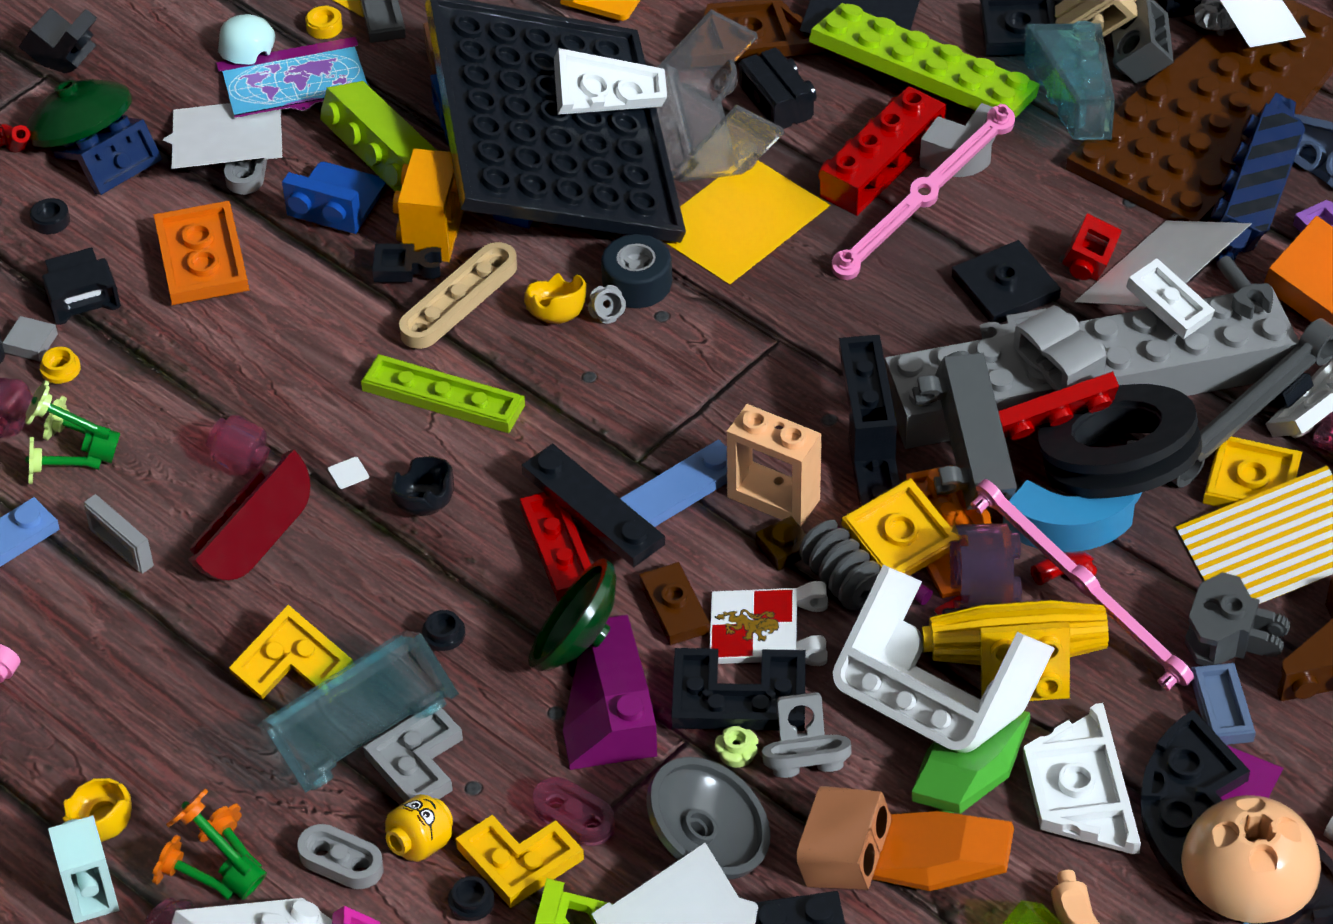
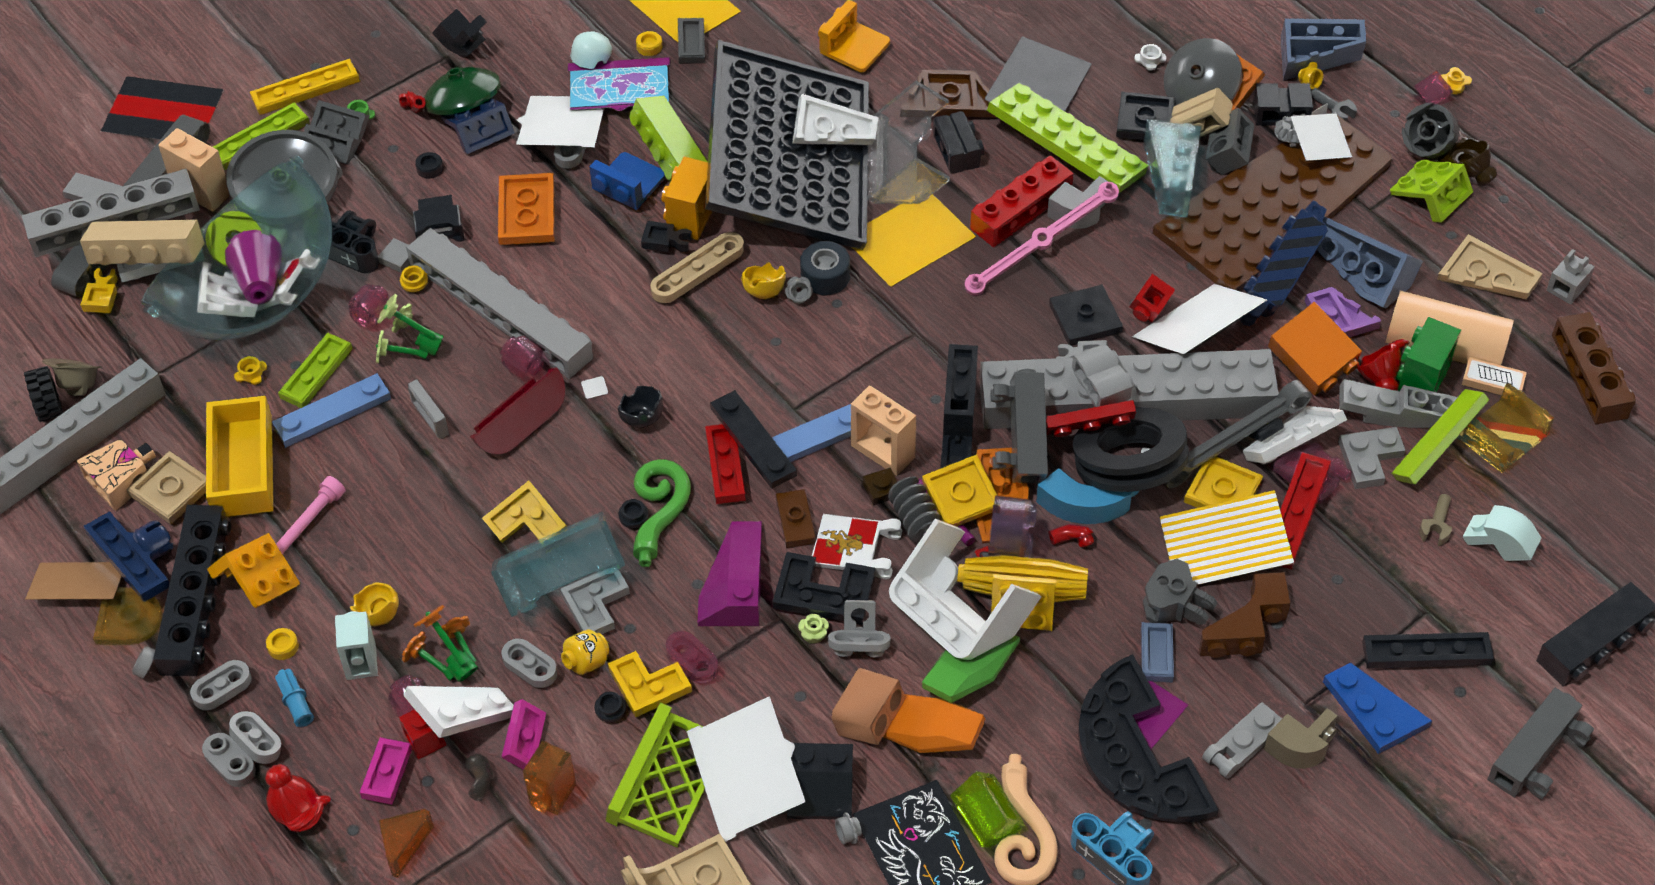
camera: 10 degrees right, 5 degrees up
lime tile [361,354,525,433] -> none
dark green dish [528,558,616,672] -> none
dark grey dish [646,757,770,879] -> none
bright pink piece [970,479,1194,691] -> none
white wing [1023,703,1141,854] -> none
white plate [1126,258,1215,339] -> none
light nougat piece [1181,795,1321,923] -> none
dark grey bar [1217,256,1273,319] -> none
none -> light grey brick [406,228,593,379]
none -> bright green plant [633,459,691,567]

